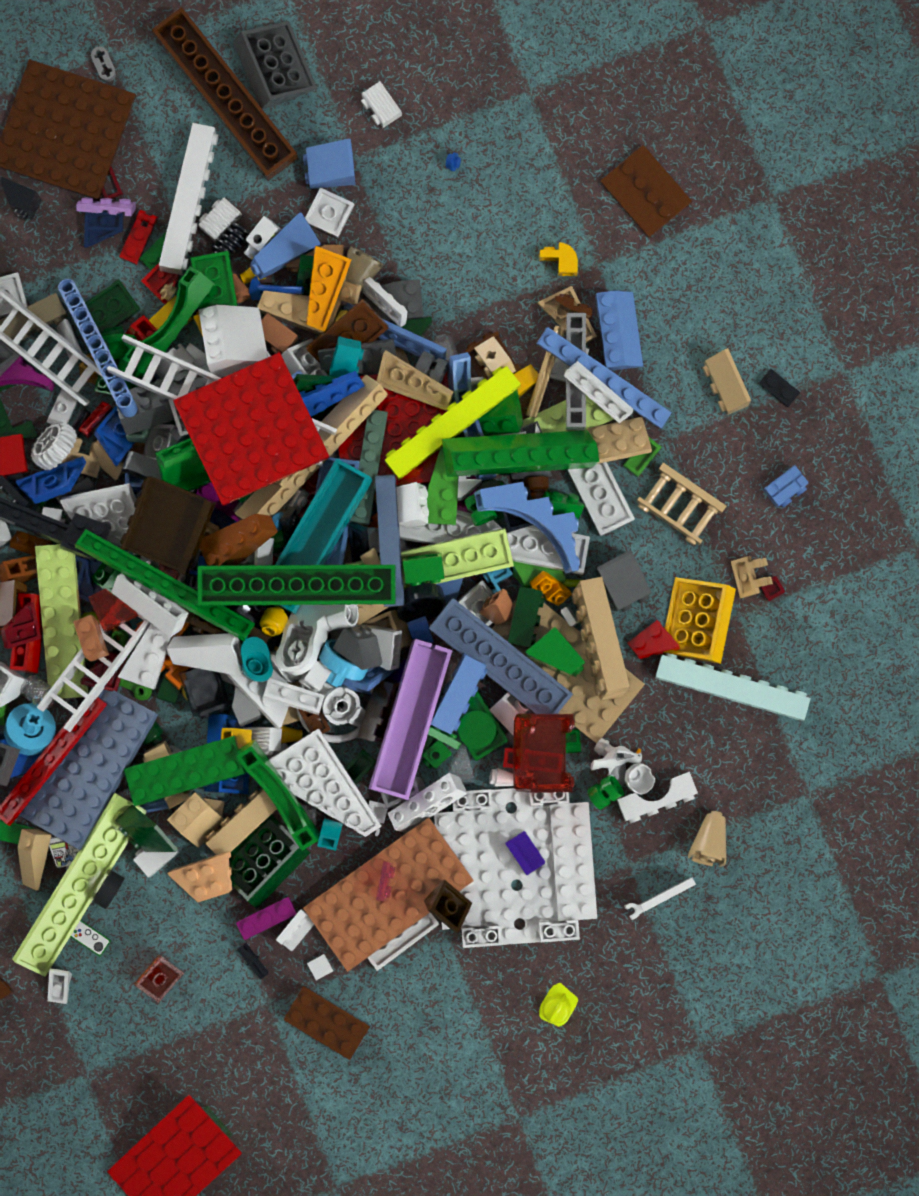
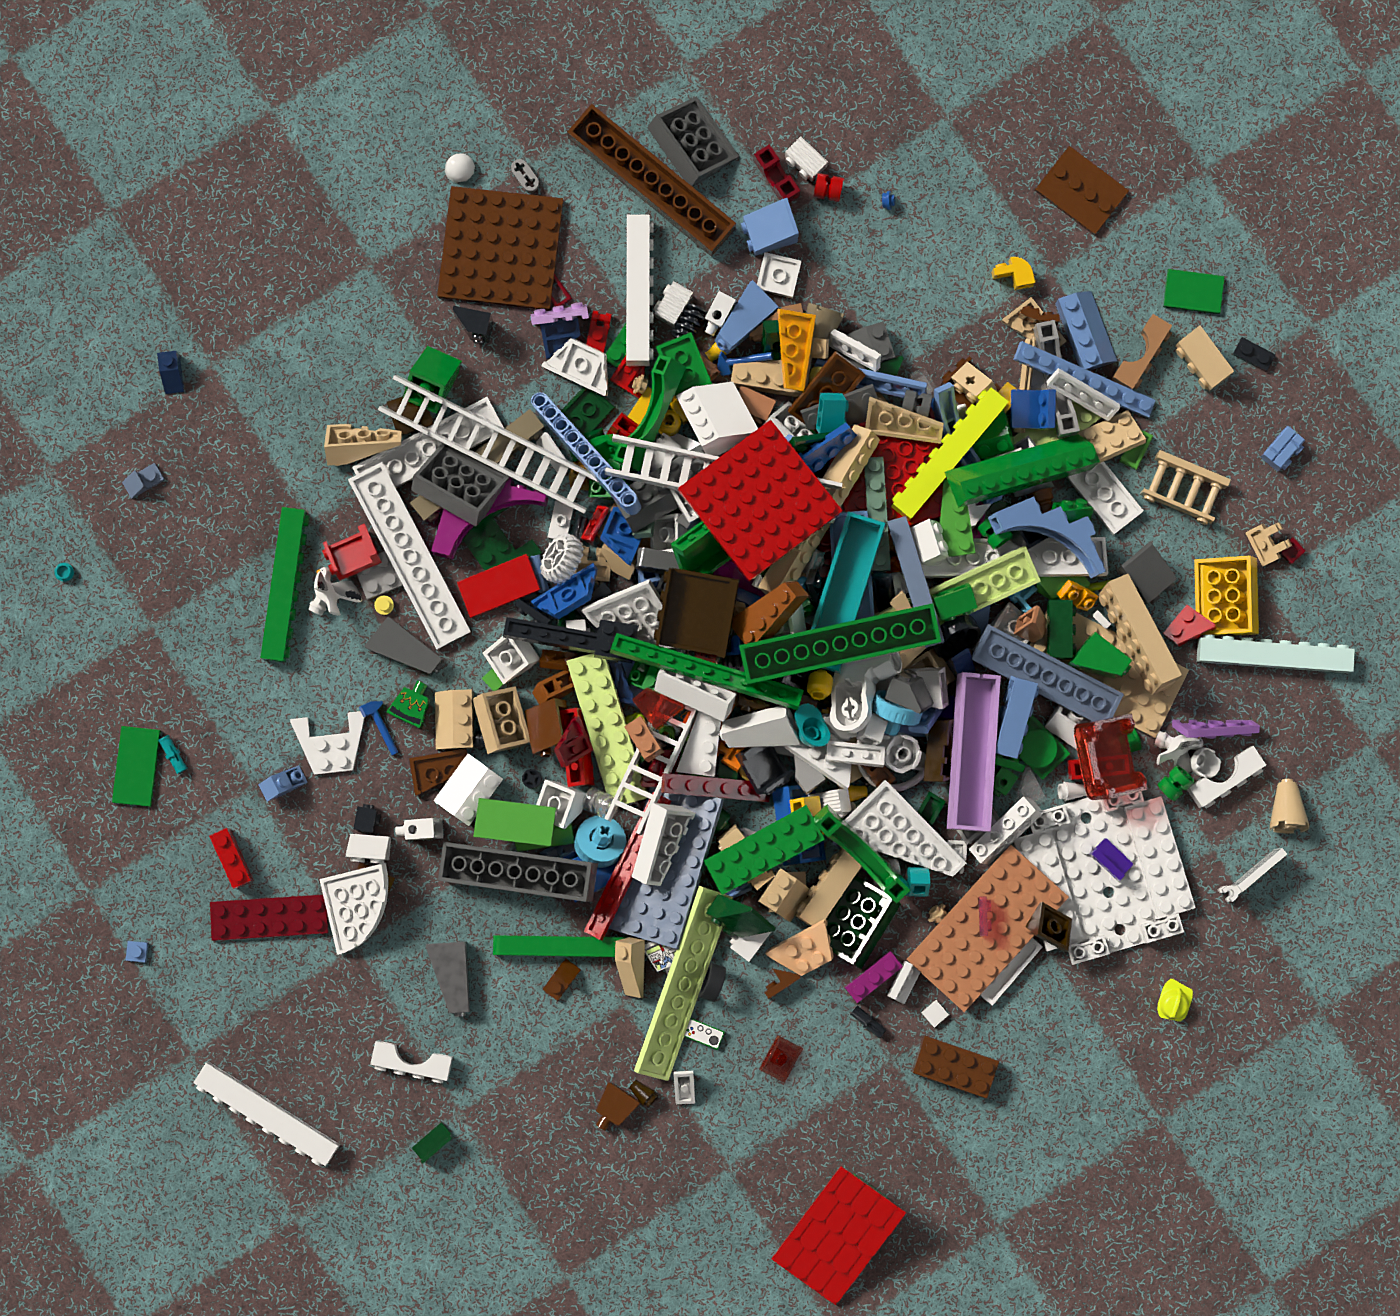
camera: 15 degrees left, 0 degrees up
none -> white hair [445,153,475,183]
none -> medium blue axle [529,555,549,593]
none -> white wing [542,338,608,396]
none -> dark brown cone [629,1080,658,1108]
none -> white wedge [632,803,696,886]
none -> yellow head [659,410,681,437]
none -> plate [661,773,770,802]
none -> dark red arch [753,144,800,203]
none -> reddish brown slope [764,968,801,999]
none -> red wheel [813,173,844,202]
none -> tan plate [928,904,947,923]
none -> blue bracket [1010,389,1056,429]
none -> medium nougat arch [1111,314,1172,390]
none -> green tile [1163,269,1224,314]
none -> medium lavender wing [1172,720,1260,739]

